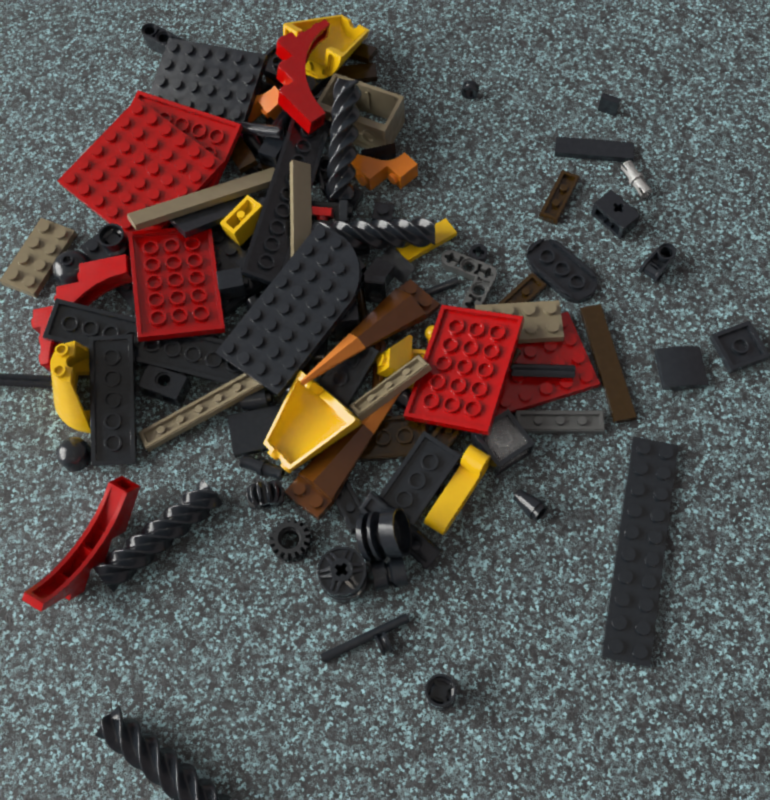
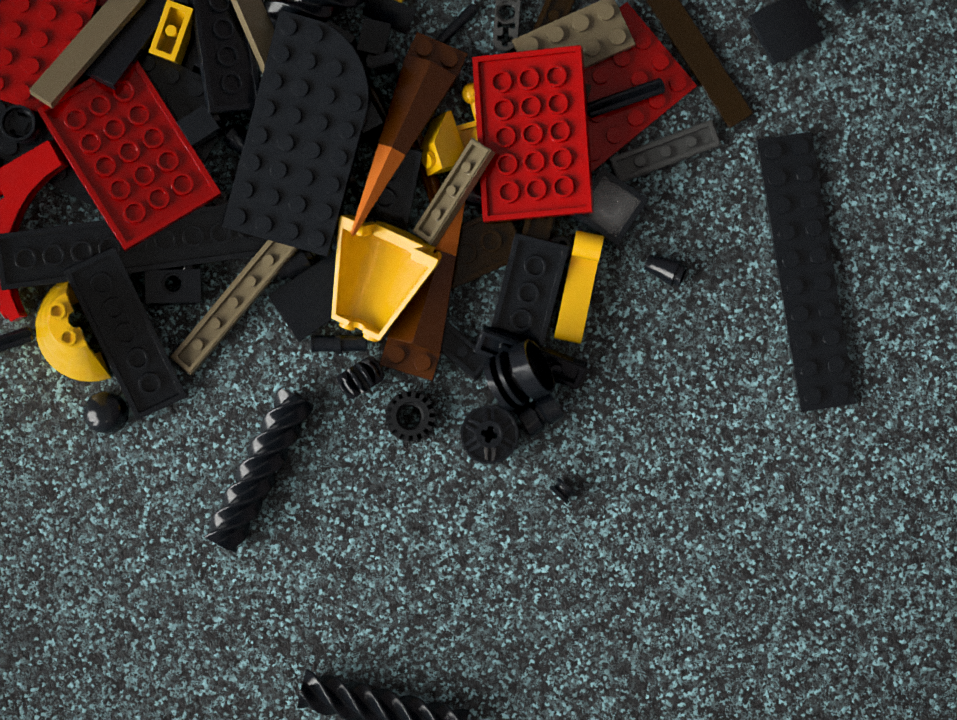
camera: 30 degrees left, 20 degrees up
red arch [22,476,140,612] -> none
black bar [320,613,410,663] -> none
black wheel [425,674,457,711] -> none

